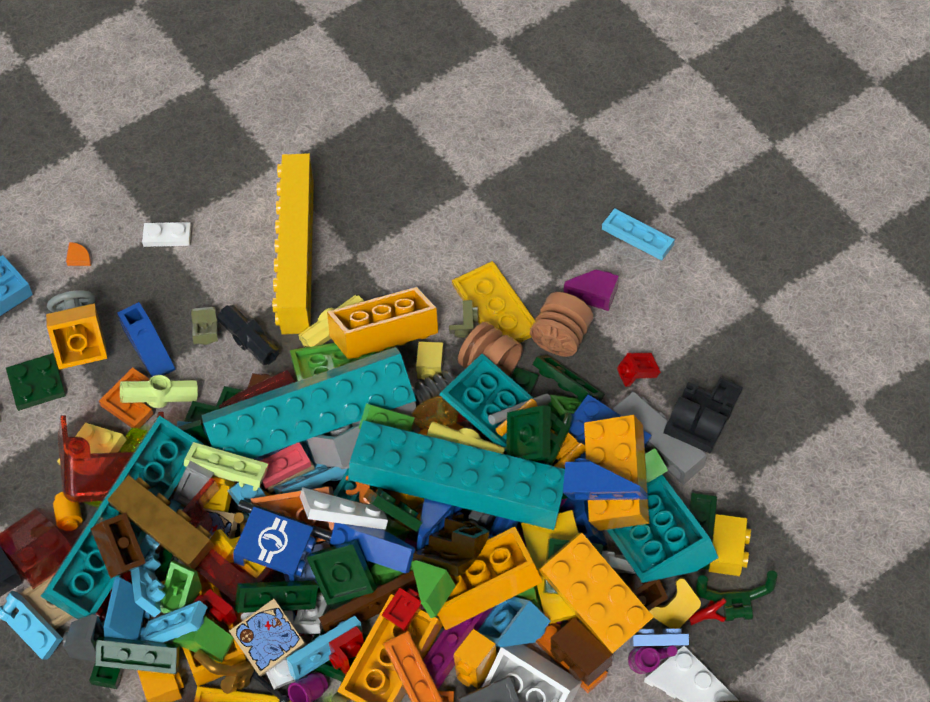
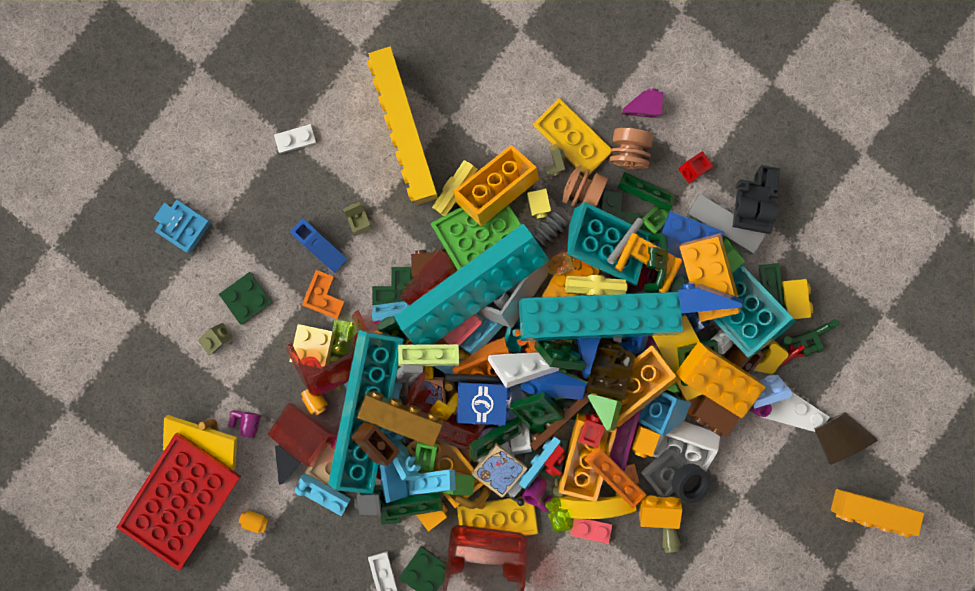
camera: 15 degrees left, 30 degrees up
light orange piece [46,290,107,370] -> none
orange tile [66,242,91,266] -> none
yellowish green piece [120,375,198,408] -> none
red bracket [194,589,237,626] -> none
black piece [217,305,280,366] -> none
bright green plate [359,403,415,431] -> none
dark green plate [506,405,551,461] -> none
medium azure plate [602,208,675,261] -> none

